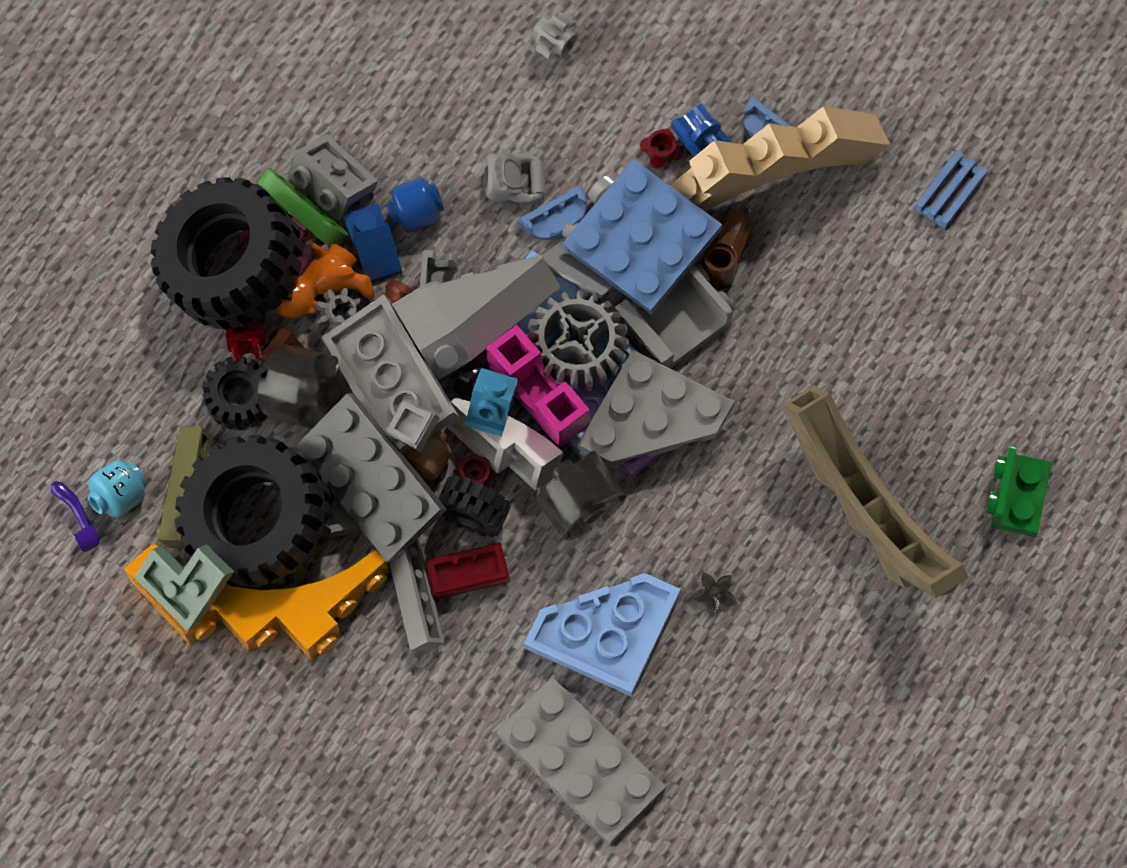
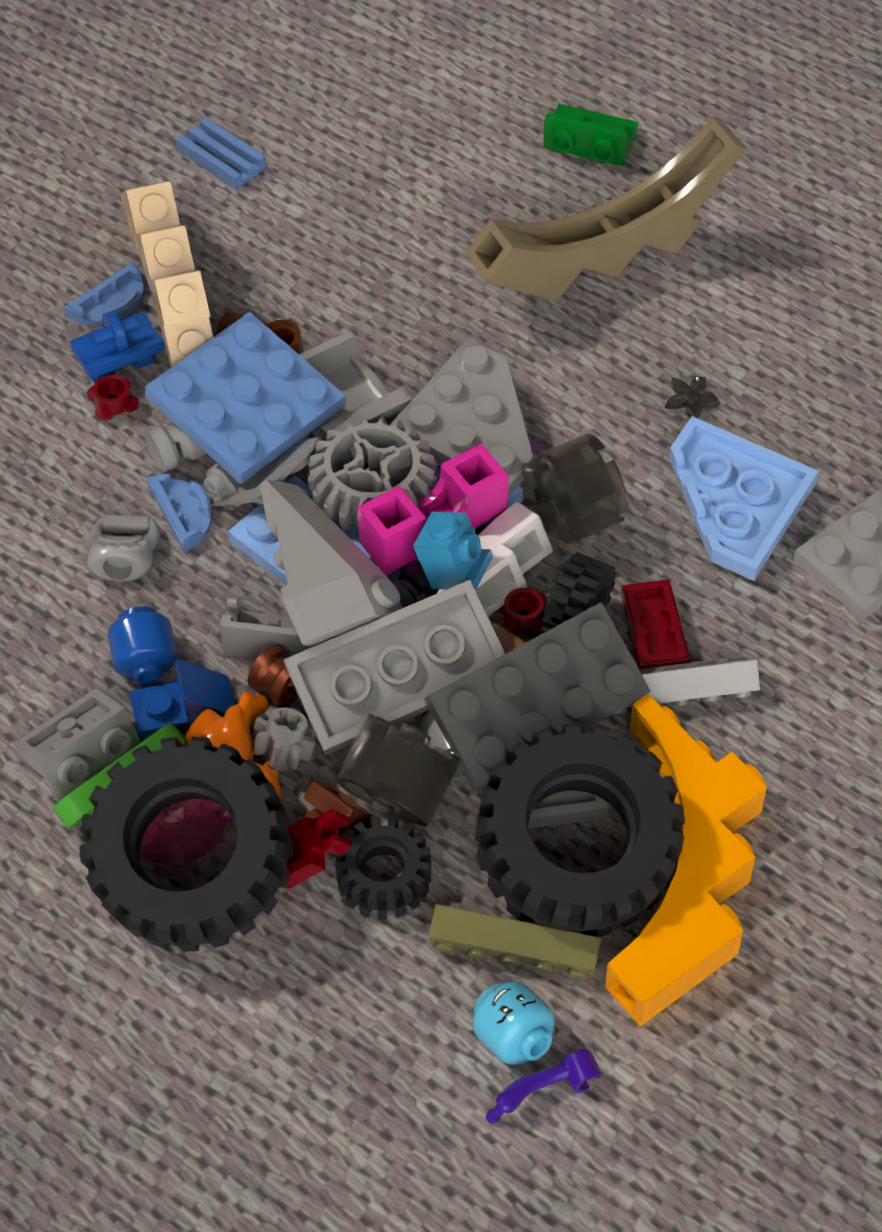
camera: 85 degrees left, 15 degrees down
sand green plate [134,545,234,631] -> none
light grey tile [385,399,440,452] -> none

